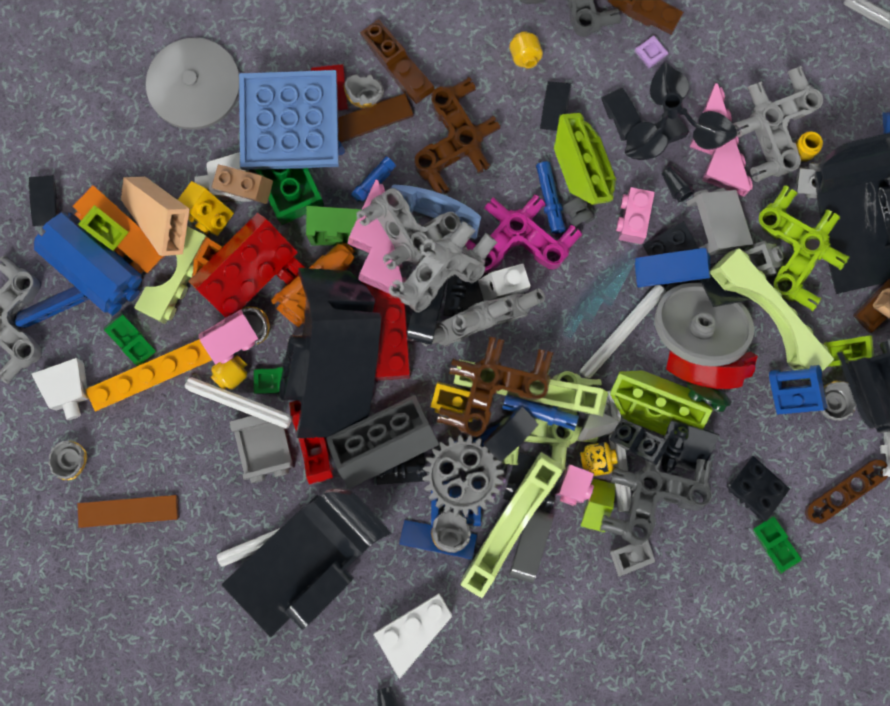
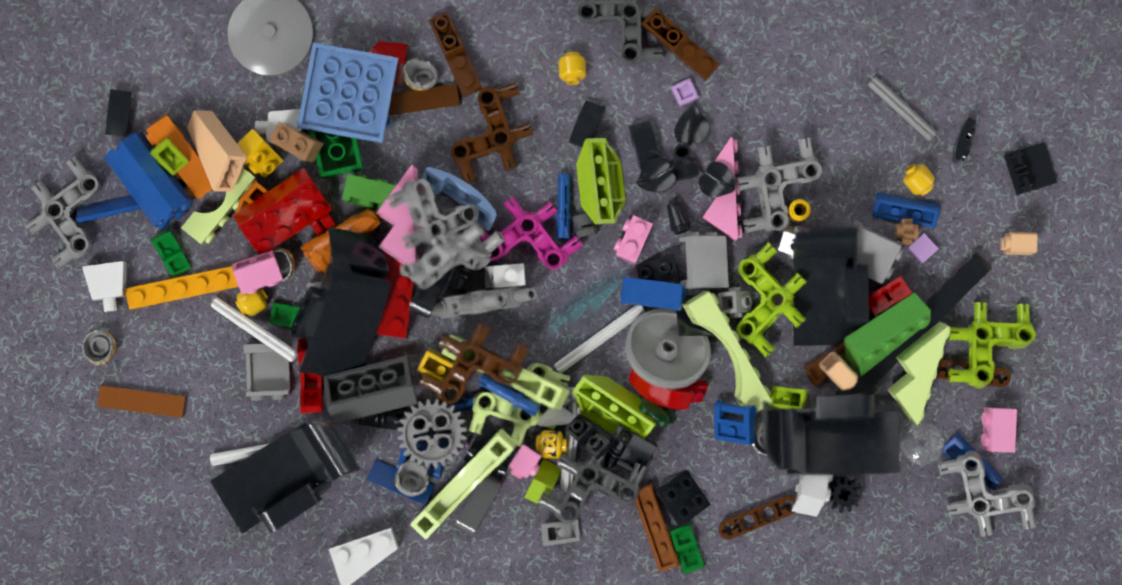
camera: 10 degrees right, 5 degrees up
blue plate [351,156,396,202] -> none
black slope [483,407,539,462] -> none
none -> dark orange tile [635,484,681,573]

